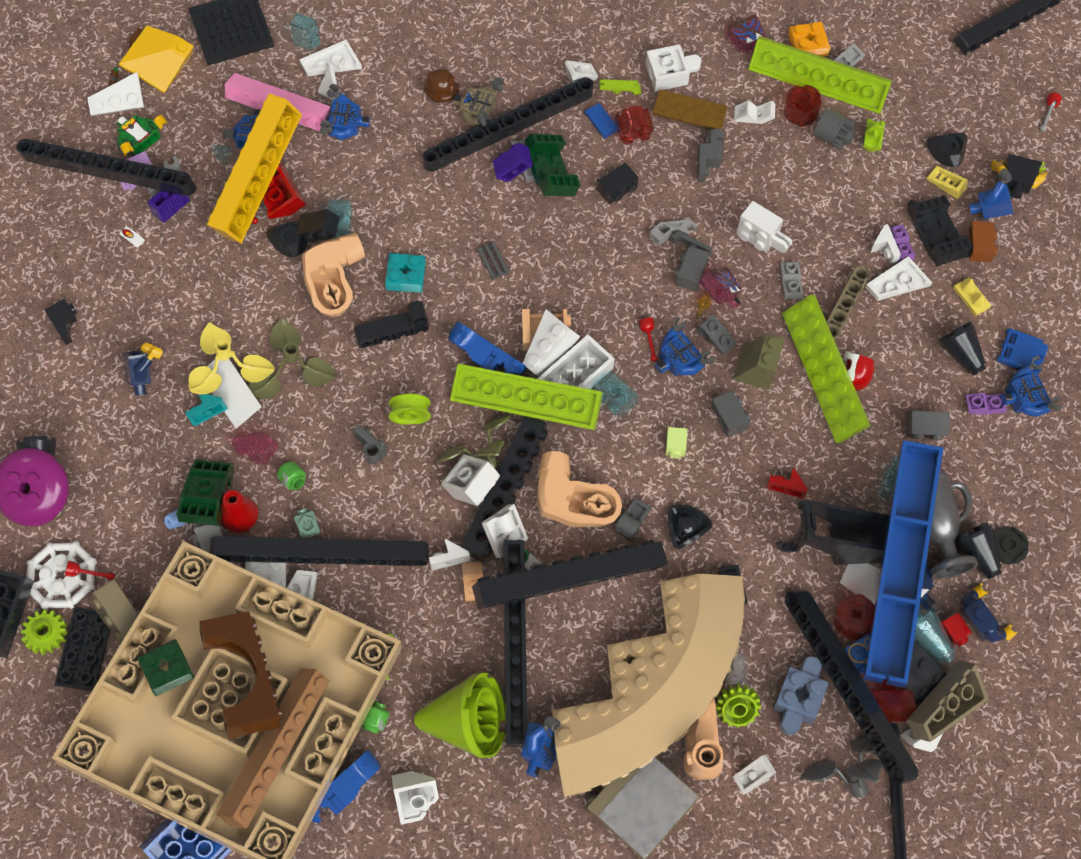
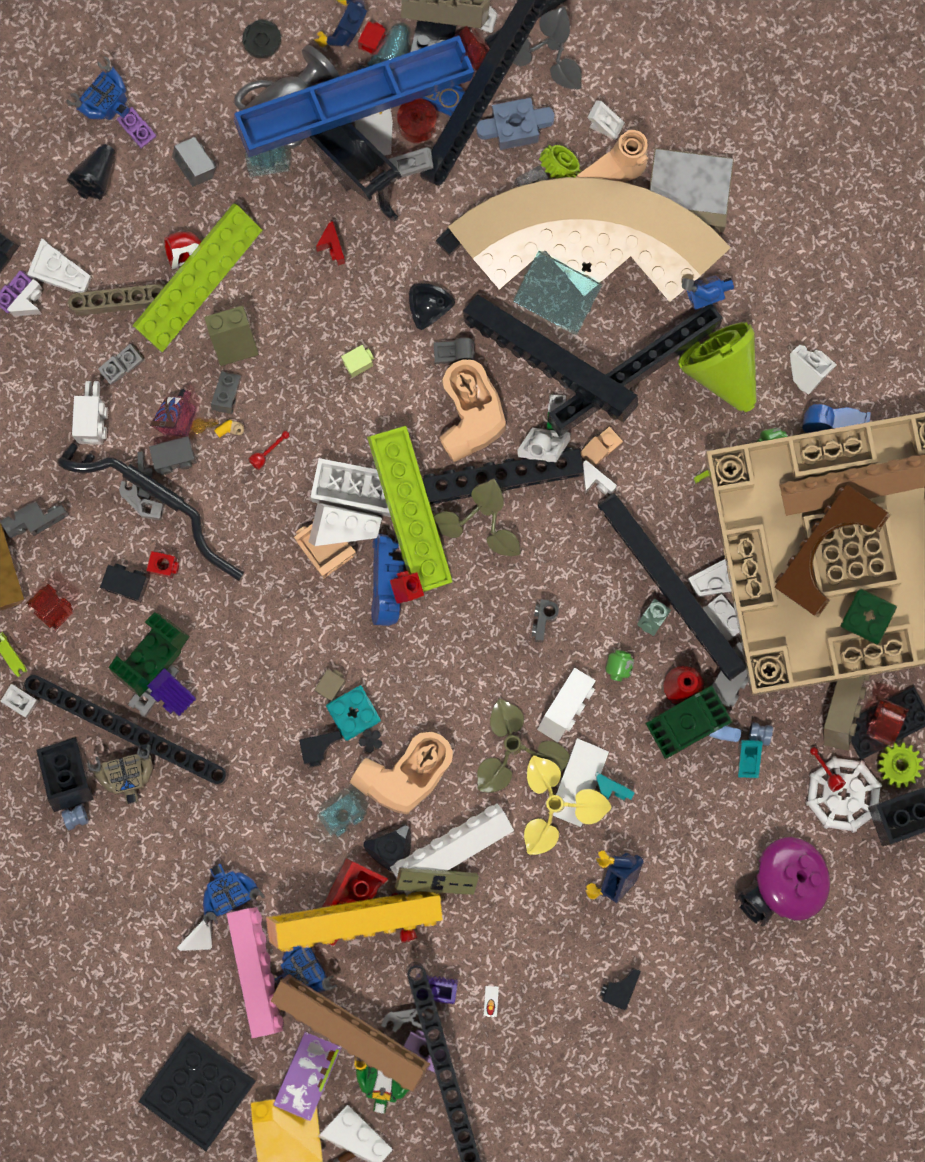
camera: 120 degrees left, 15 degrees up
clear light blue tile [213,145,232,165] -> none
clear pink slope [231,432,279,466] -> none
clear light blue brick [290,13,320,51] -> none
black brick [297,209,339,243] -> none
white wing [299,40,362,76] -> none
black beam [354,301,429,348] -> none
lime wheel [388,394,431,425] -> none
reddish brown helmet [424,69,459,103] -> none
white brick [441,454,500,506] -> none
dark grey tile [477,241,509,280] -> none
blue tile [585,103,619,139] -> none
clear light blue brick [595,371,639,417] -> none
blue torso [655,317,714,376] -> none
dark grey brick [711,391,751,438] -> none
light yellow tile [953,278,991,316] -> none
black cone [955,522,1002,579] -> none
blue plate [996,328,1049,373] -> none
none -> black slope [36,737,94,812]
none -> black piece [57,443,244,581]
none -> sand blue wheel [62,804,89,830]
none -> red brick [146,551,180,579]
none -> arm [214,420,244,438]
none -> medium nougat brick [270,974,430,1092]
none -> medium lavender sticker [273,1032,342,1121]
none -> black arch [299,731,342,768]
none -> dark tan brick [314,669,346,701]
none -> black plant [359,729,382,753]
none -> light grey plate [381,147,433,182]
none -> red brick [390,570,424,604]
none -> white brick [390,803,514,895]
none -> olive tile [395,868,479,895]
none -> clear light blue piece [513,251,603,335]
none -> white wedge [537,668,596,742]
none -> teal slope [738,740,763,778]
none -> sand blue wheel [748,722,773,746]
none -> clear red brick [866,700,909,748]

